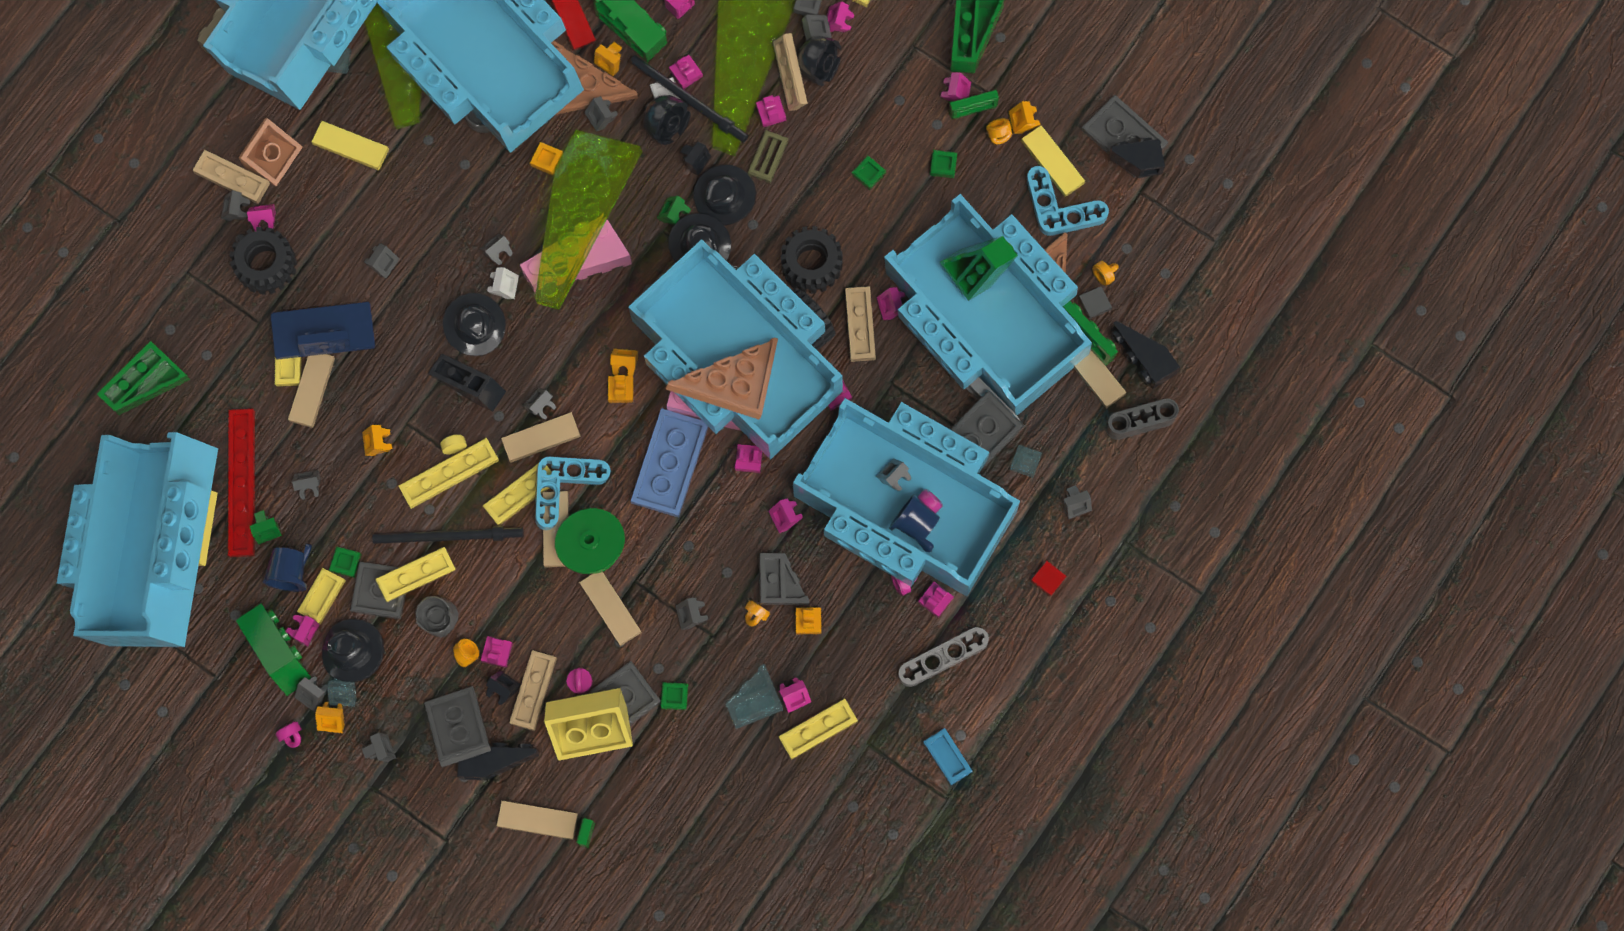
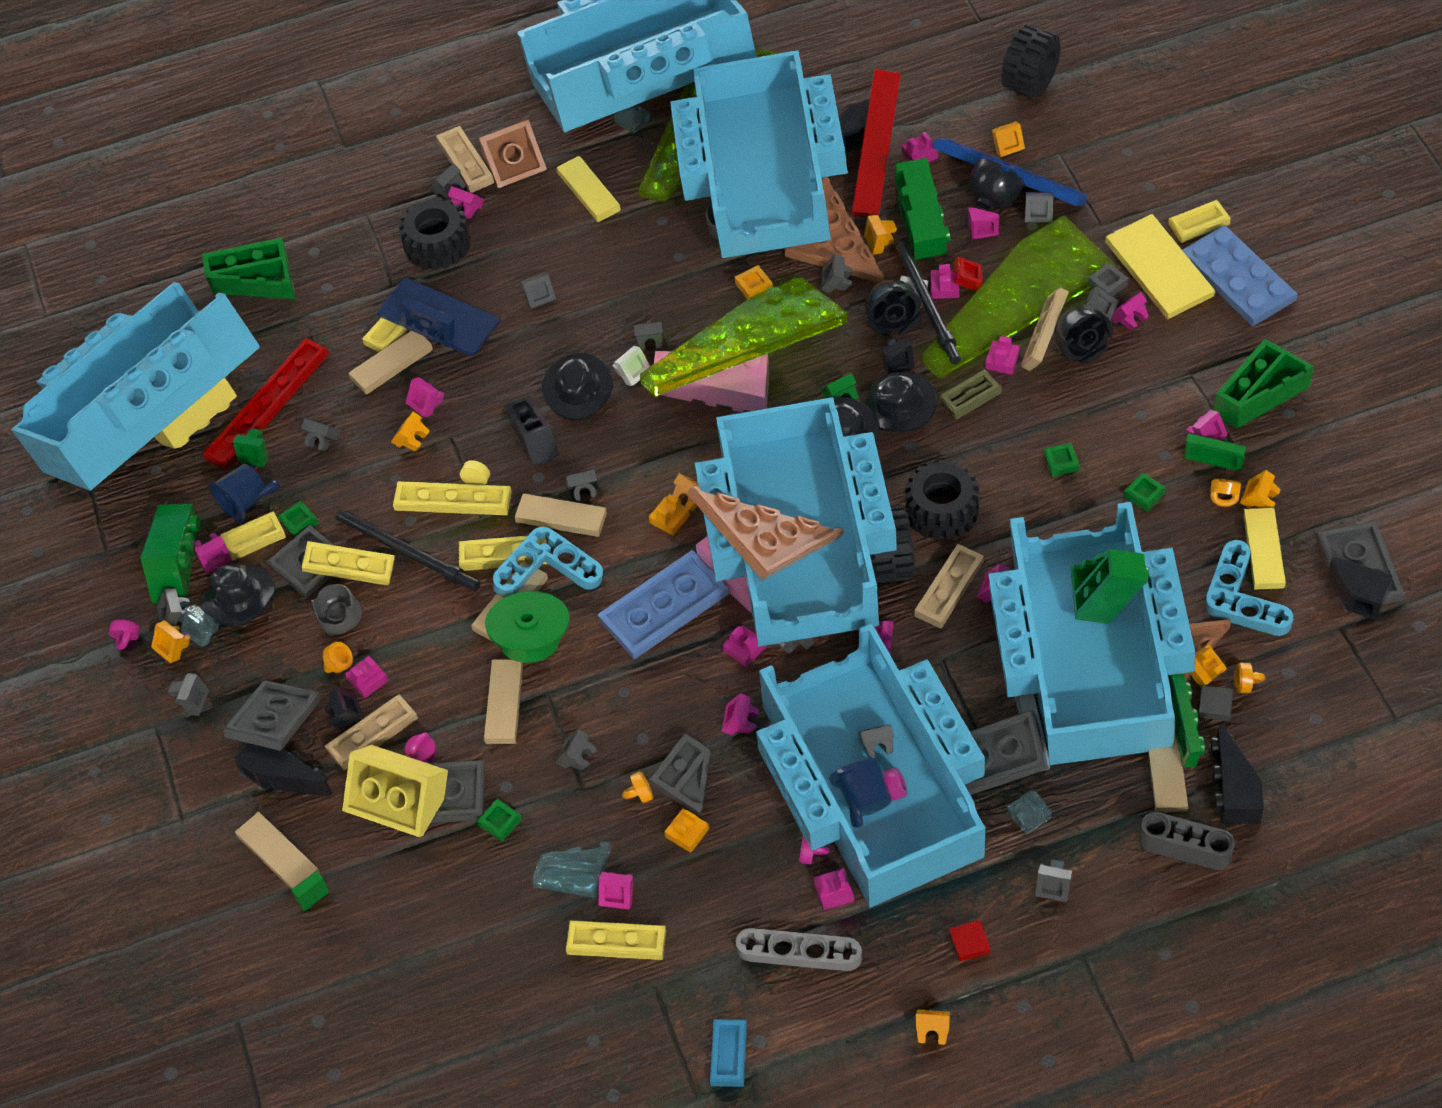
camera: 40 degrees right, 20 degrees down
none -> dark pink tile [405,377,444,417]
none -> light orange tile [916,1009,951,1045]
none -> red tile [953,256,982,292]
none -> light orange tile [1189,644,1227,688]

